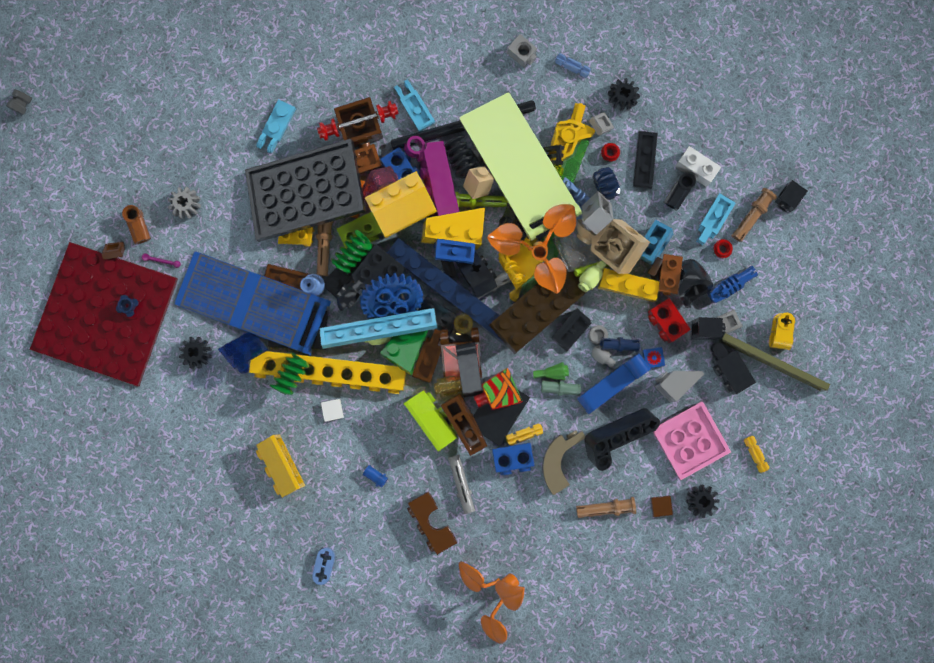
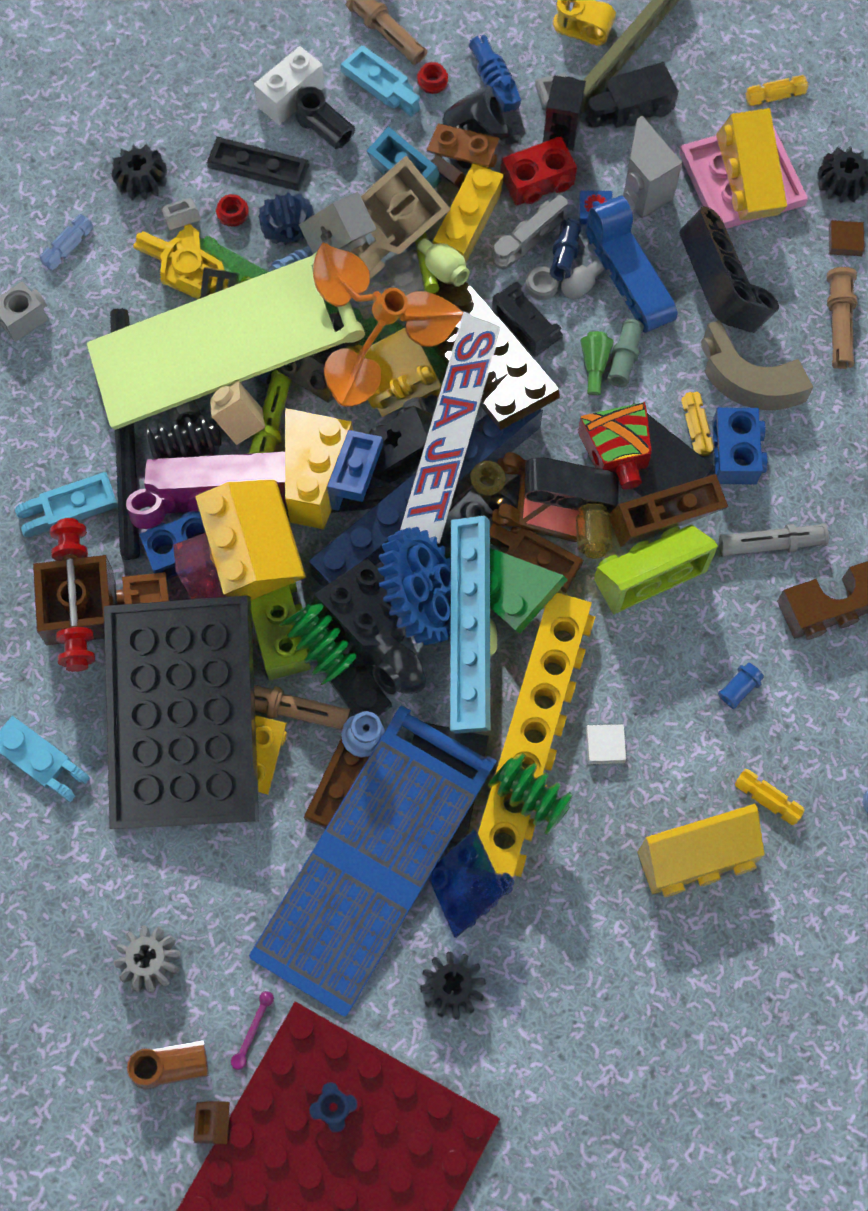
camera: 80 degrees left, 15 degrees down
none -> sticker [400,312,502,543]
none -> light grey hinge [493,194,568,270]
none -> yellow wedge [716,108,787,221]
none -> yellow axle [735,769,805,825]

